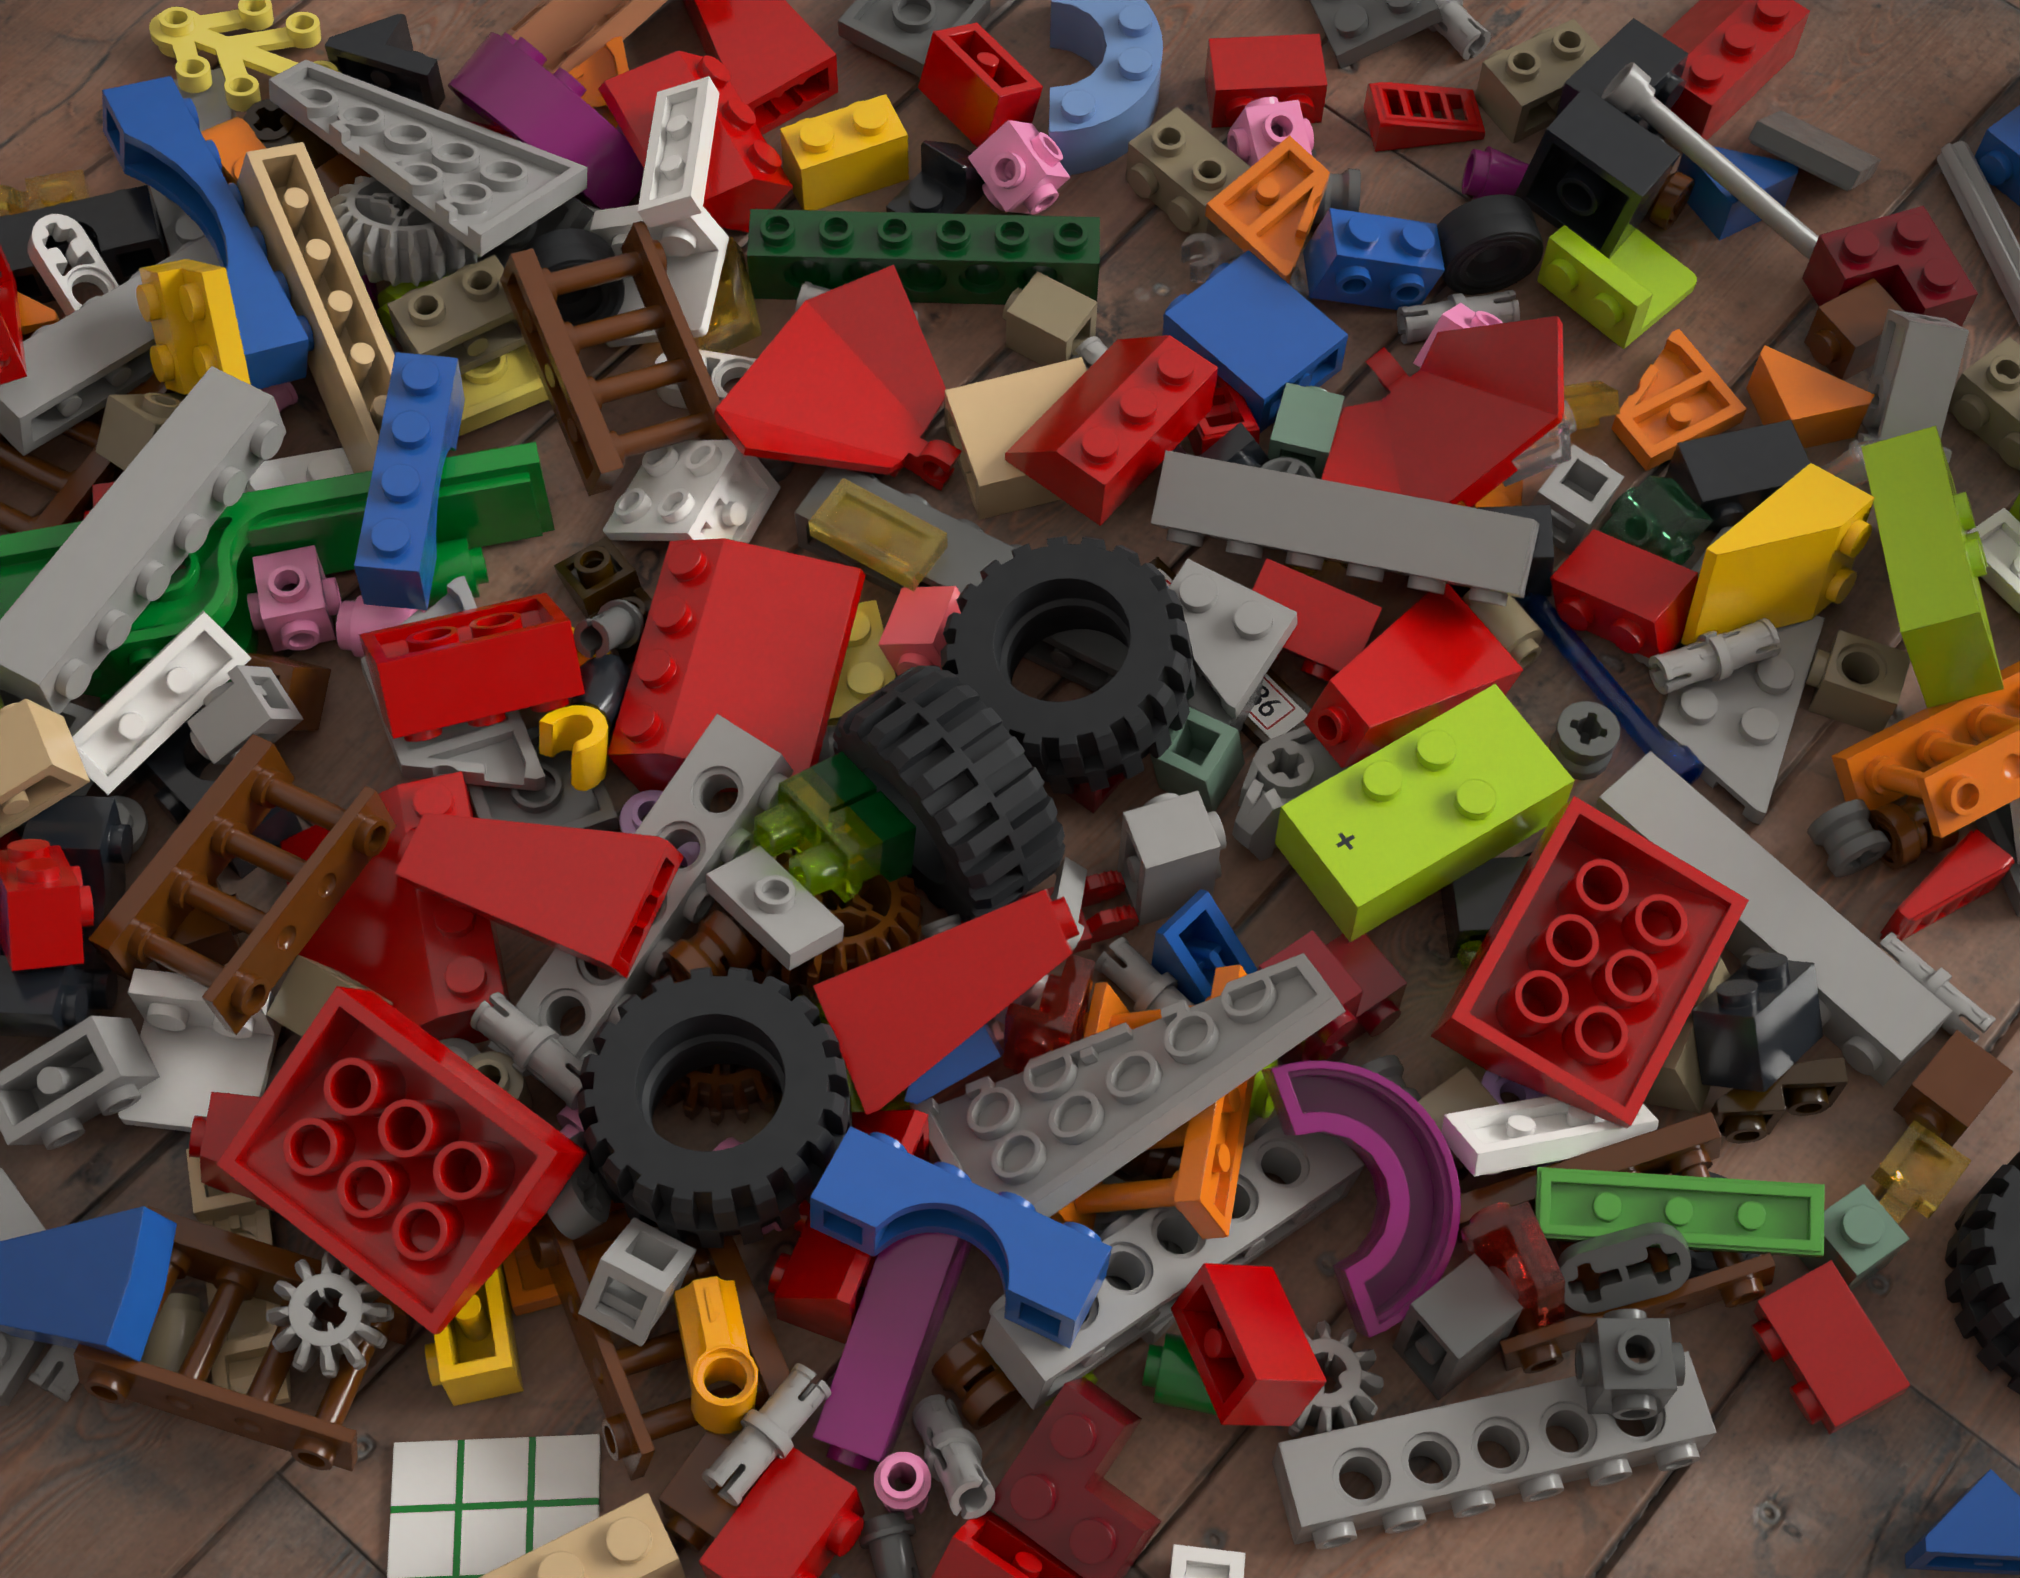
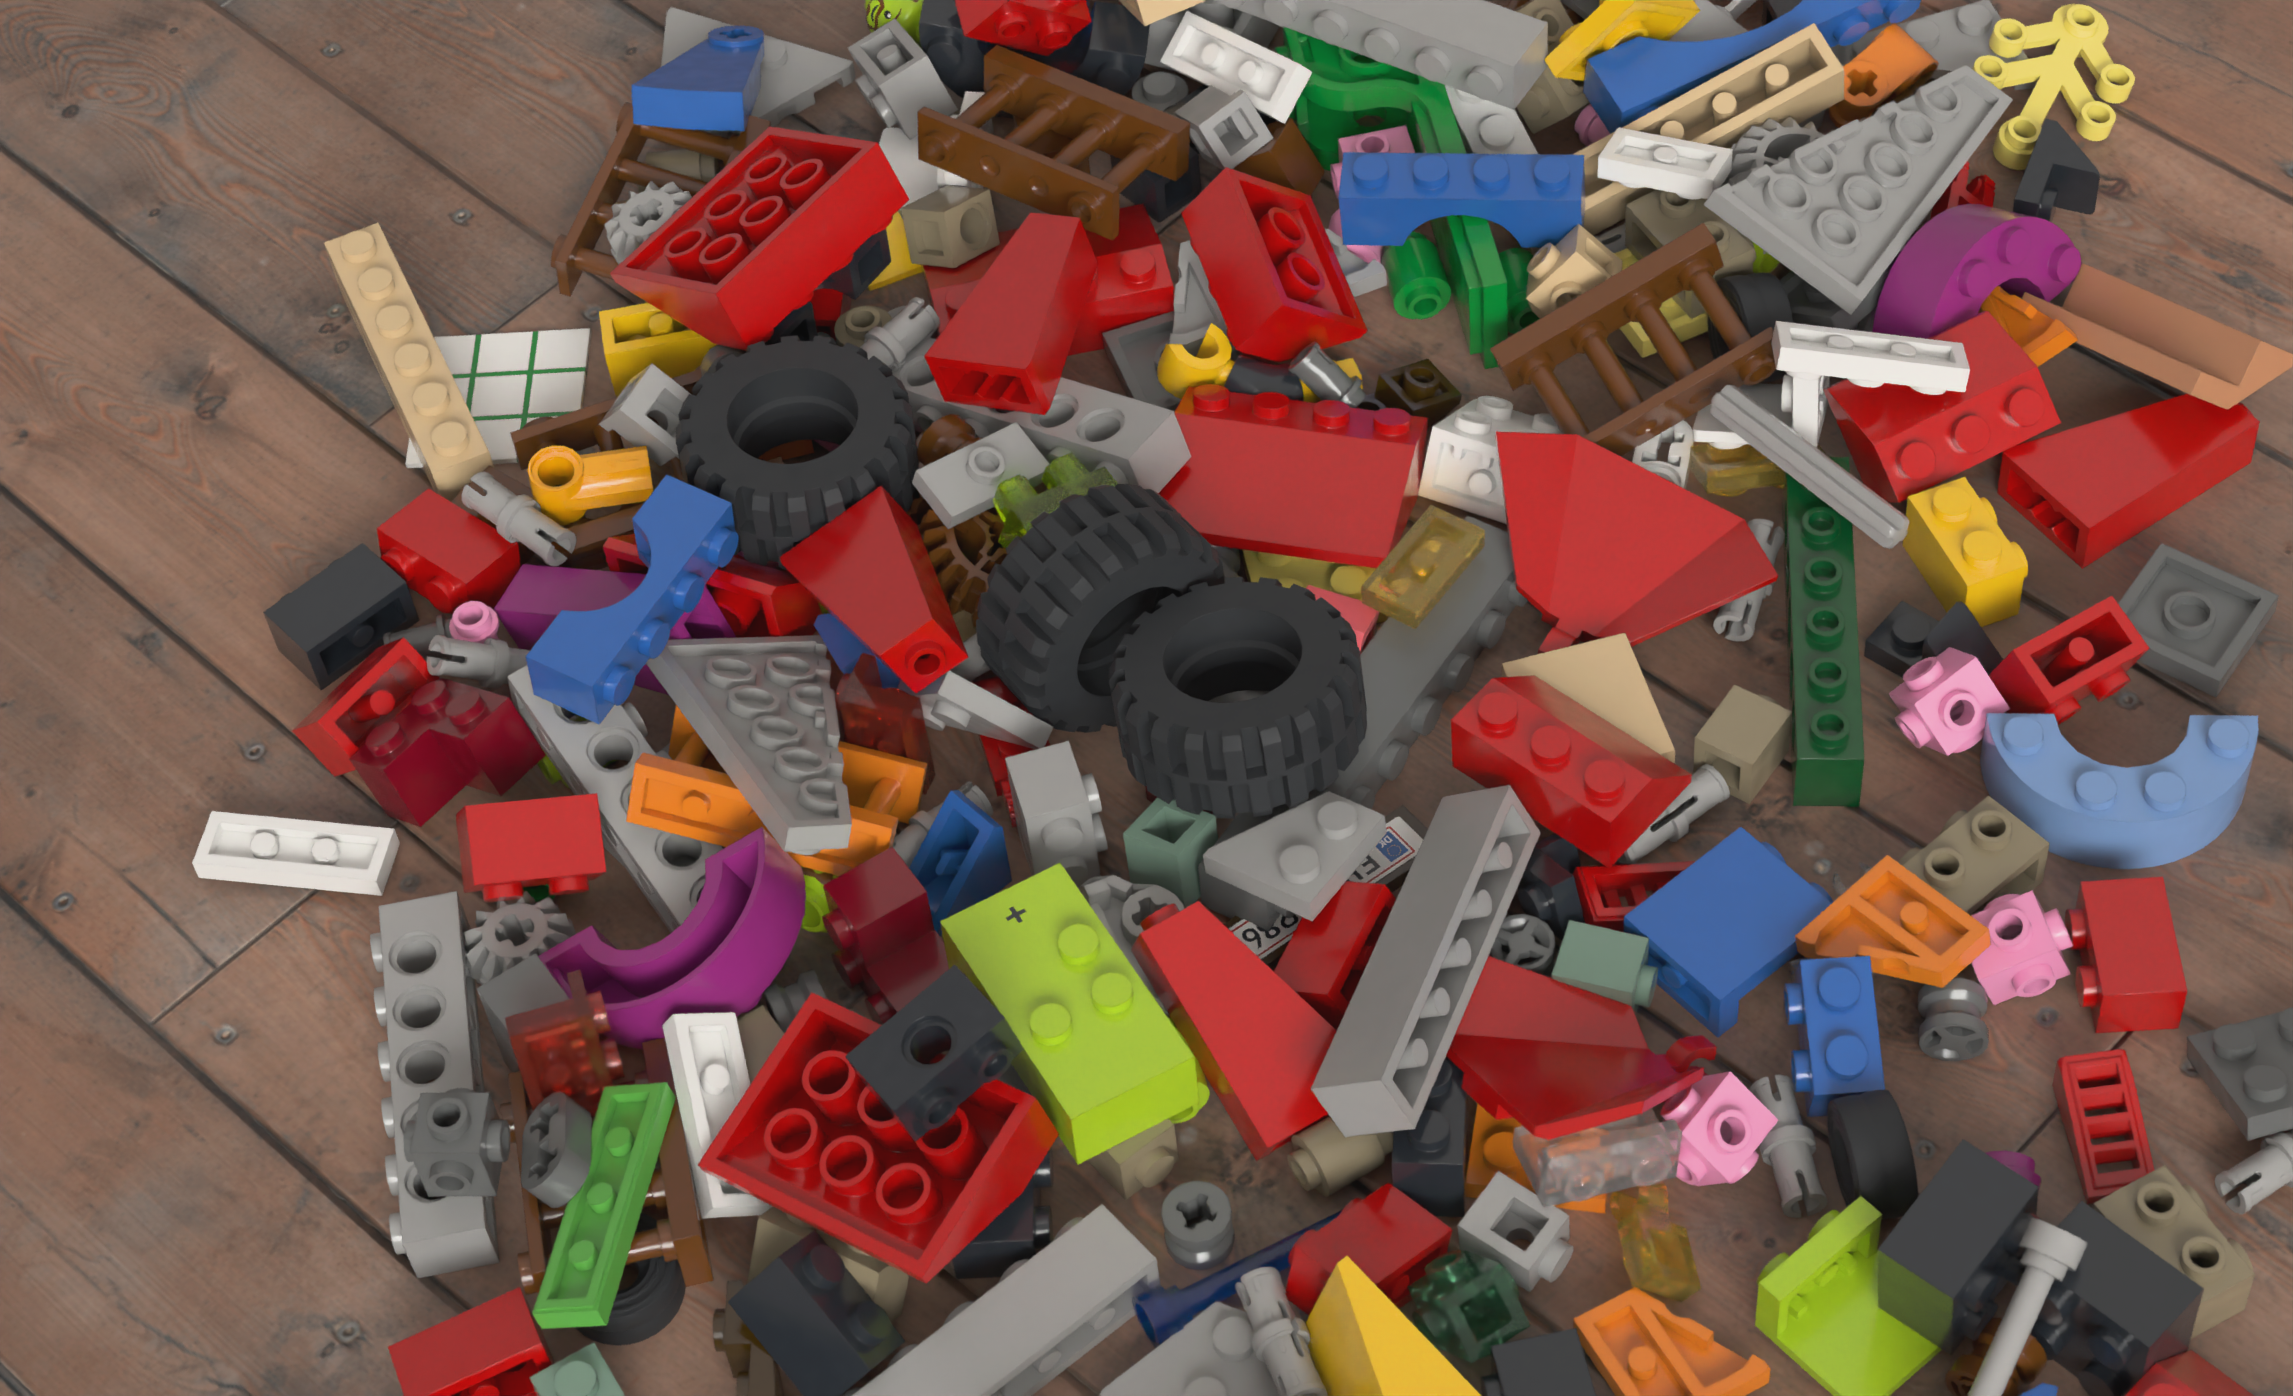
camera: 100 degrees right, 10 degrees down
none -> black brick [845,964,1025,1142]
none -> tan brick [1526,224,1623,319]
none -> white plate [1598,127,1733,199]
none -> light grey axle [1710,385,1910,549]

